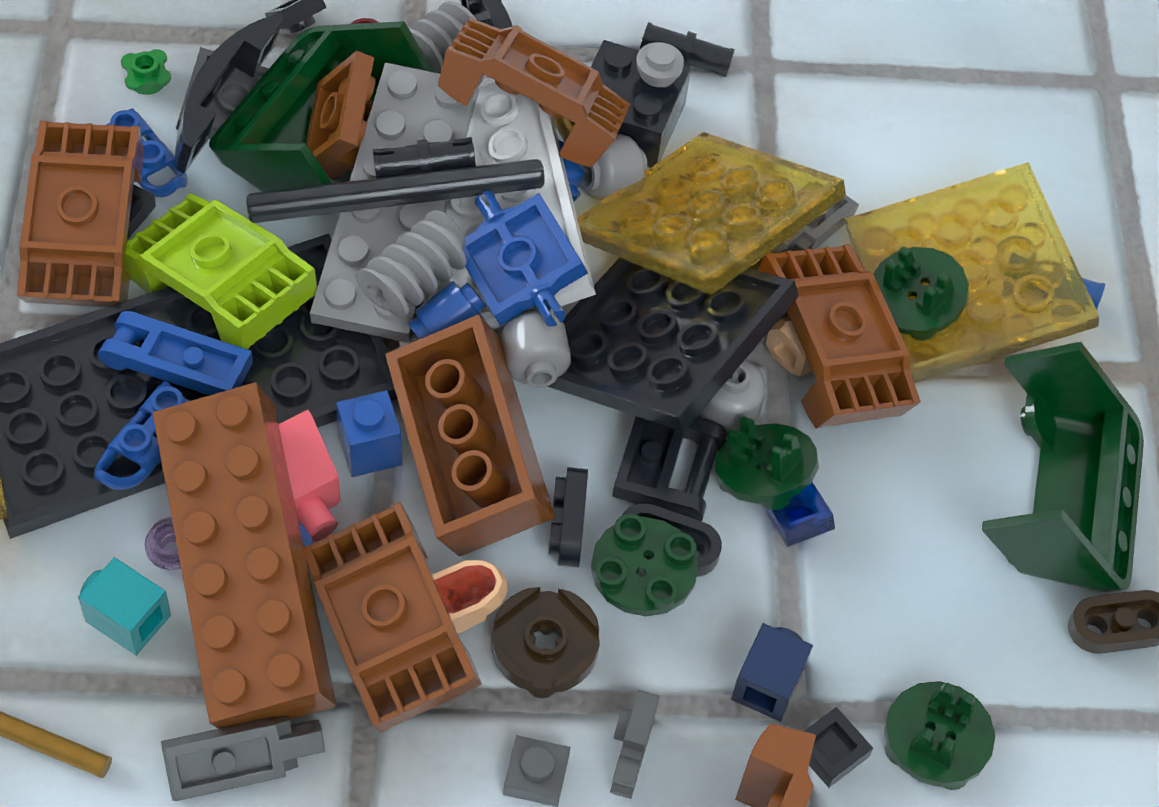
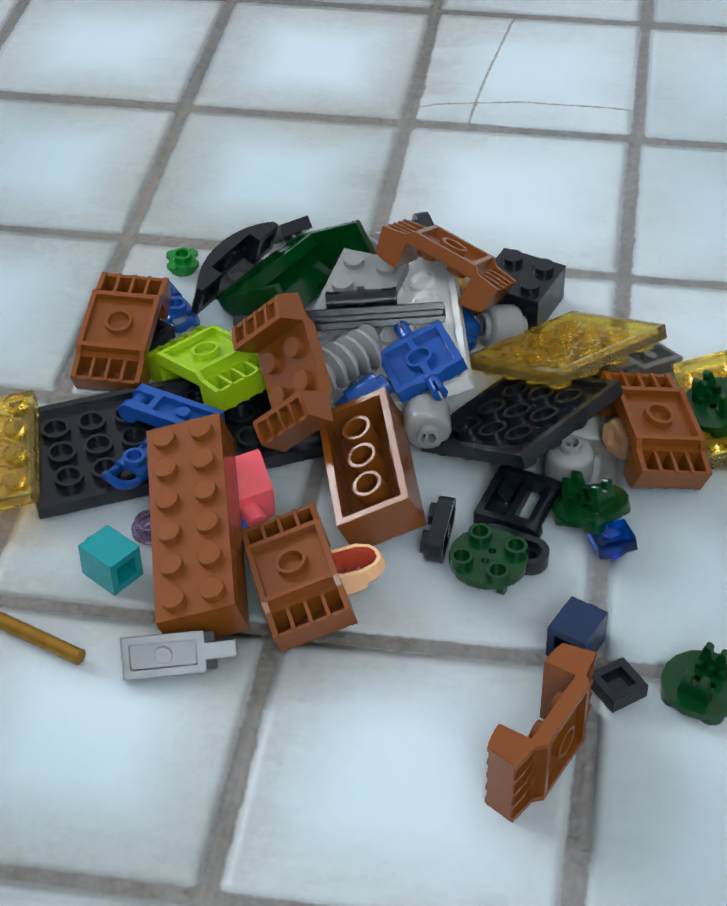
camera: 15 degrees right, 15 degrees down
dark orange plate [306,51,375,180] -> none
blue brick [336,390,402,477] -> none
dark brown plate [491,587,600,698] -> none
dark grey plate [503,735,571,807] -> none
dark grey plate [610,690,660,799] -> none
light grey plate [636,42,684,87] -> none
black pin [640,22,735,77] -> none
none -> dark orange plate [231,292,333,452]

